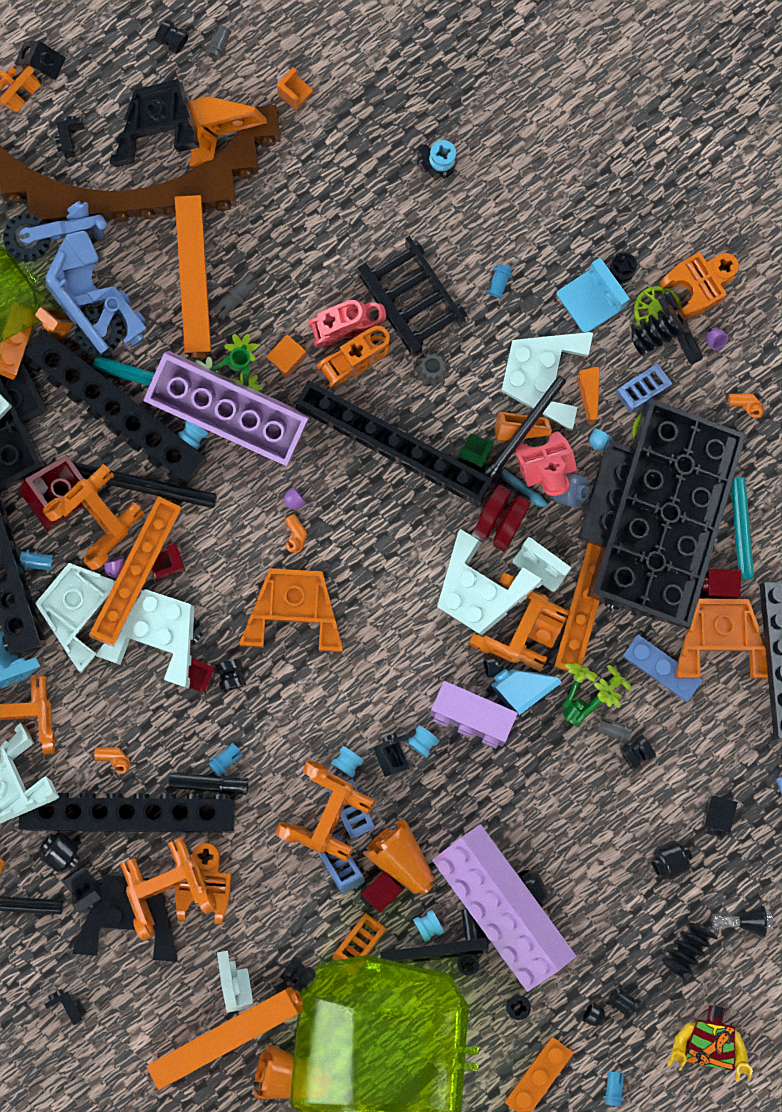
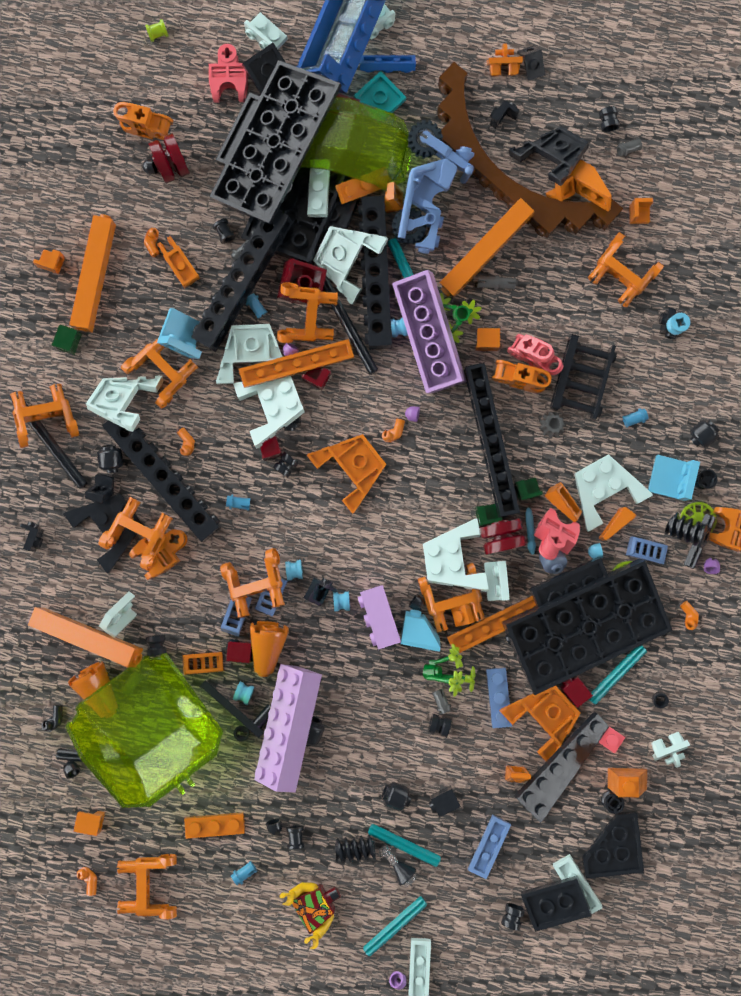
camera: 50 degrees right, 5 degrees up
black axle [168,772,249,795] -> none
black piece [480,375,566,484] -> none
black bush [506,995,531,1020] -> none
none -> light aqua wing [313,226,389,305]
none -> teal axle [368,824,441,867]
none -> dark green panel [475,504,503,526]
none -> orange slope [505,765,531,783]
none -> orange connector [588,232,664,307]
none -> black head [690,420,720,448]

